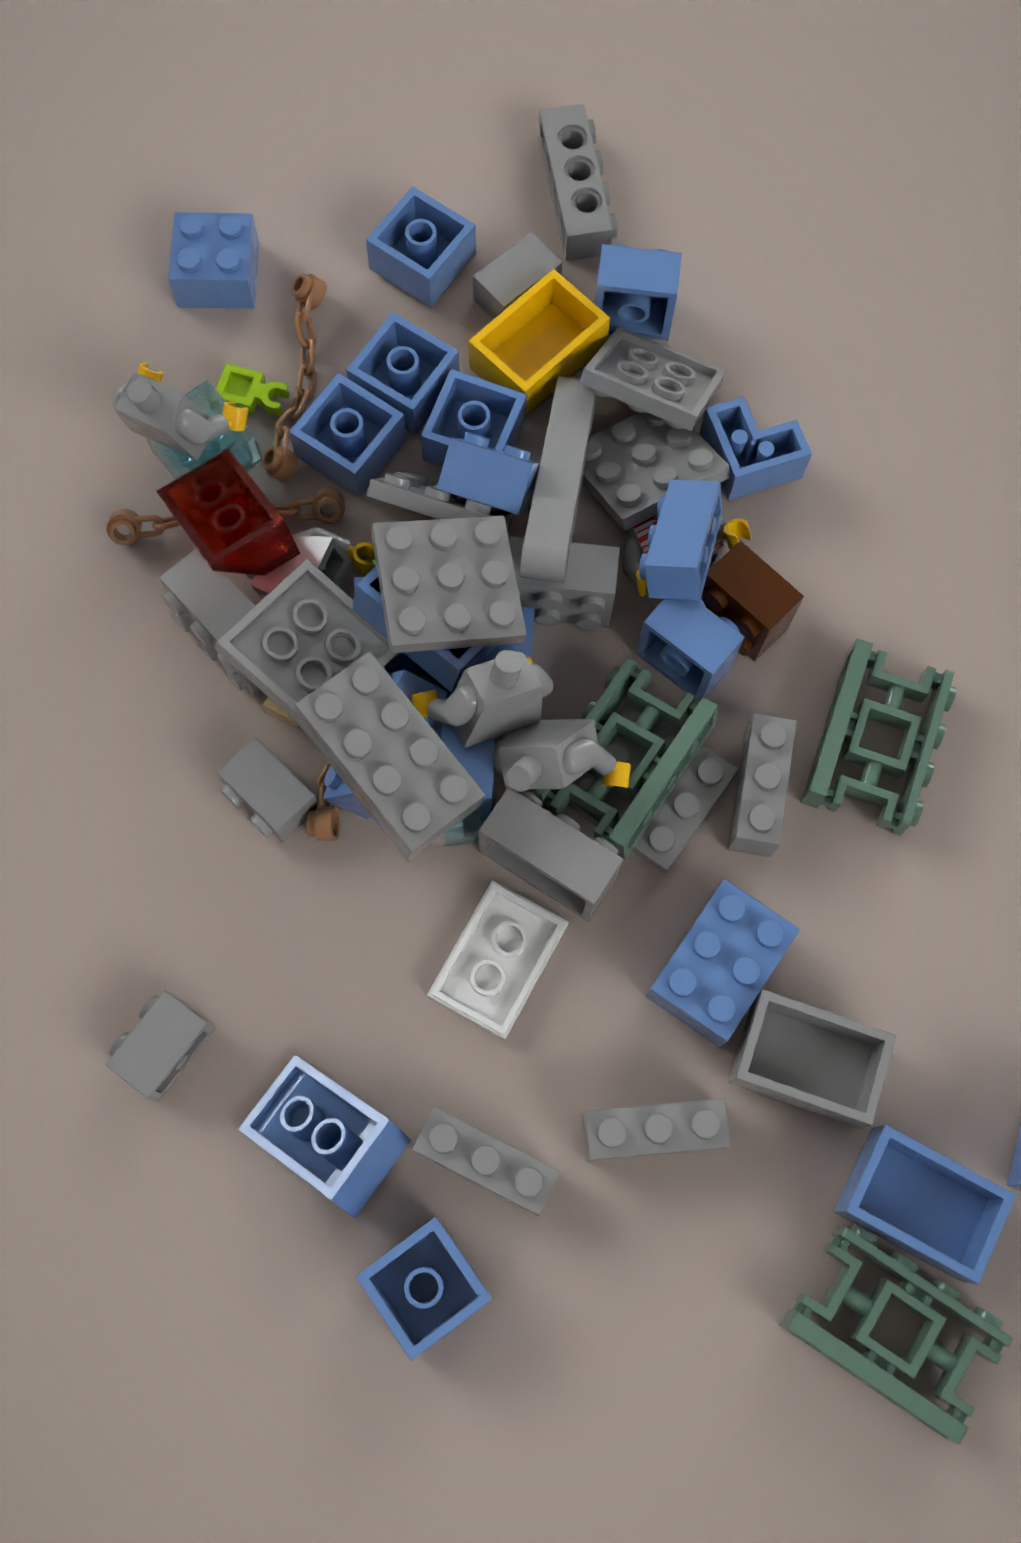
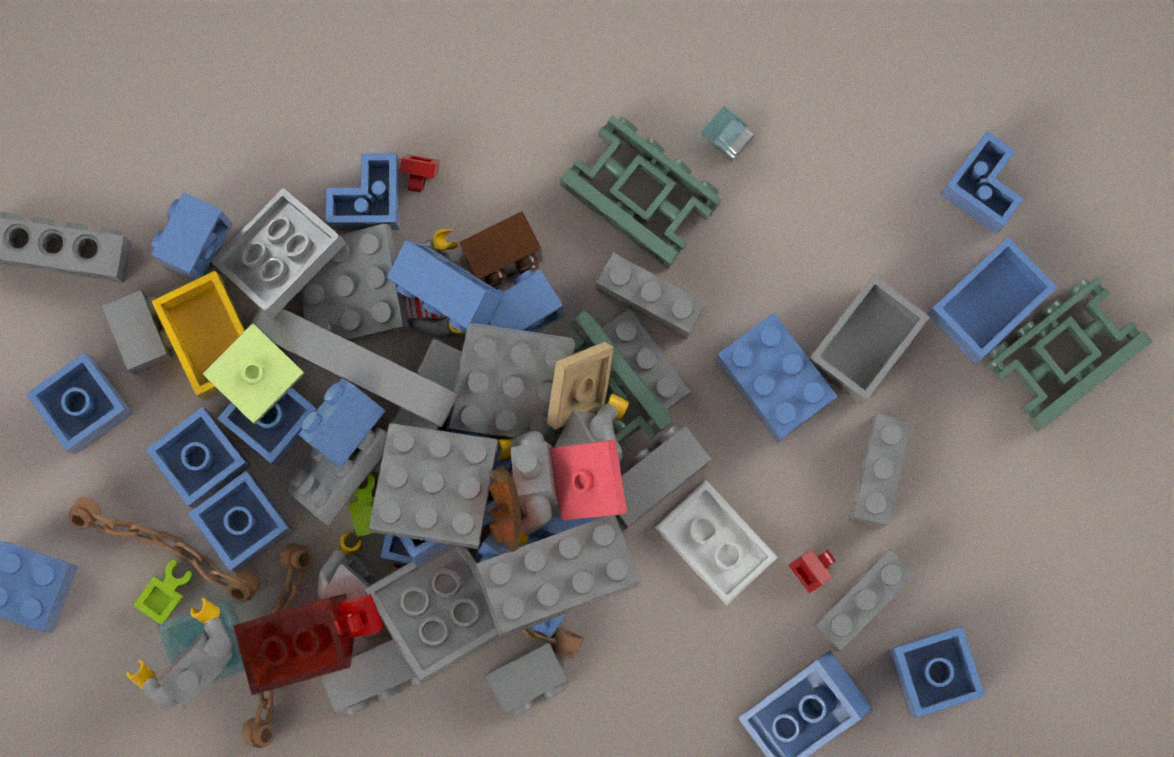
camera: 70 degrees left, 10 degrees up
none -> yellowish green plate [203,323,305,424]
none -> red tile [334,594,384,638]
none -> red tile [399,154,440,192]
none -> light grey plate [447,322,575,443]
none -> clear orange slope [489,466,521,552]
none -> tan plate [547,342,614,429]
none -> coral plate [550,439,627,520]
none -> clear light blue piece [701,106,755,160]
none -> red tile [788,549,836,593]

